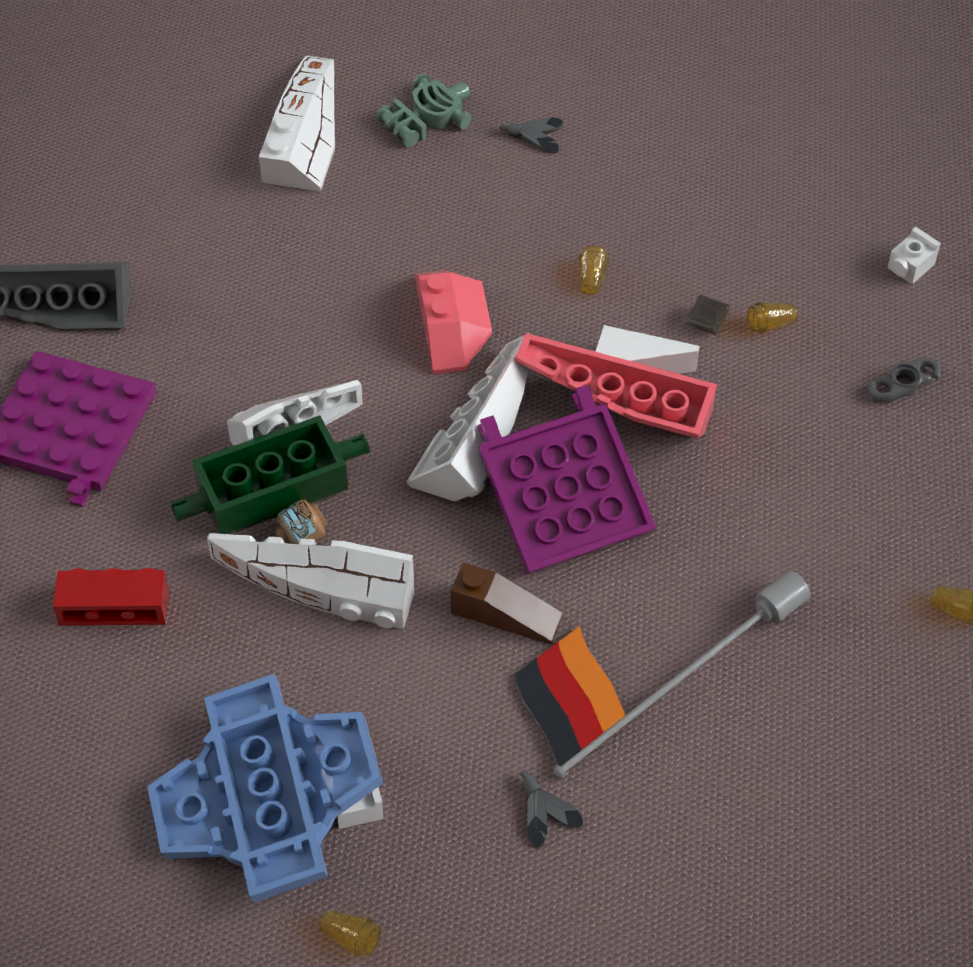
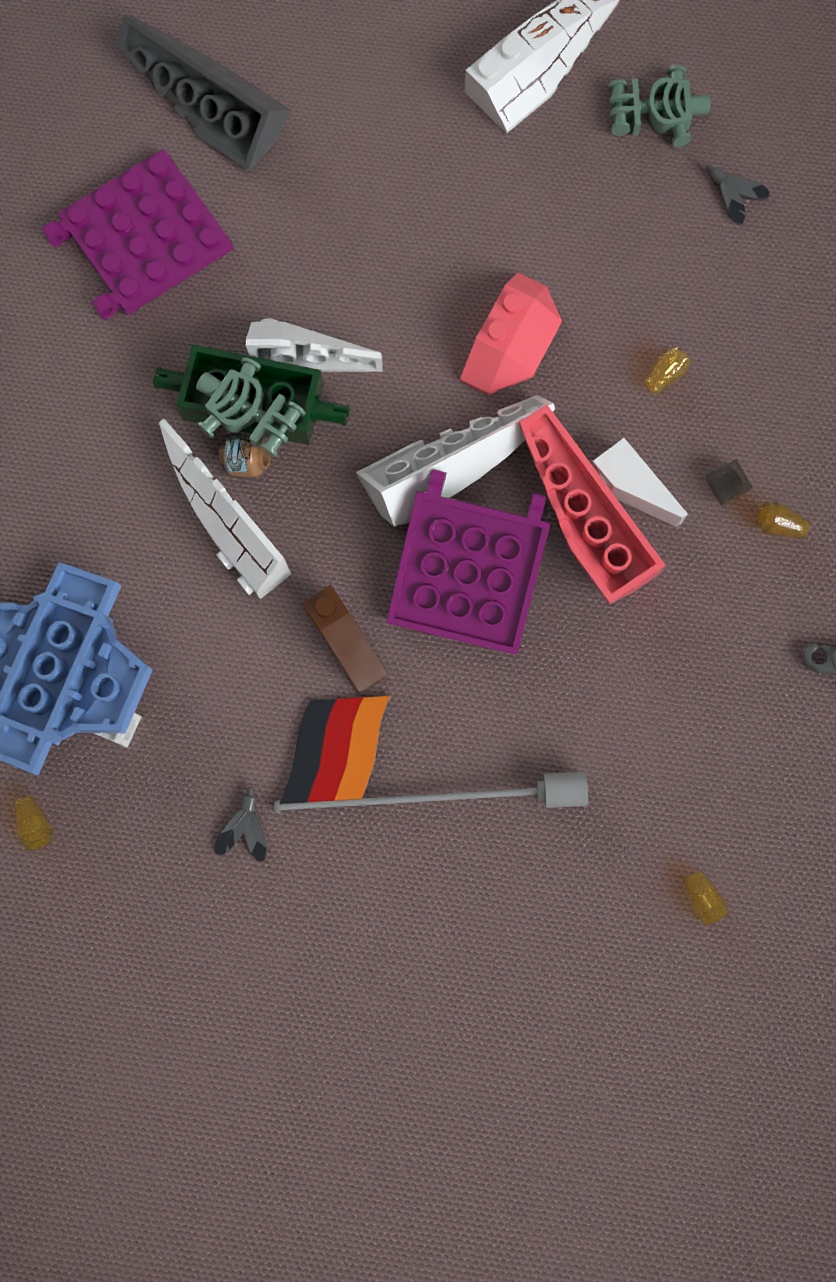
camera: 40 degrees right, 25 degrees up
red brick [53,568,169,626] -> none
none -> sand green piece [196,357,306,458]

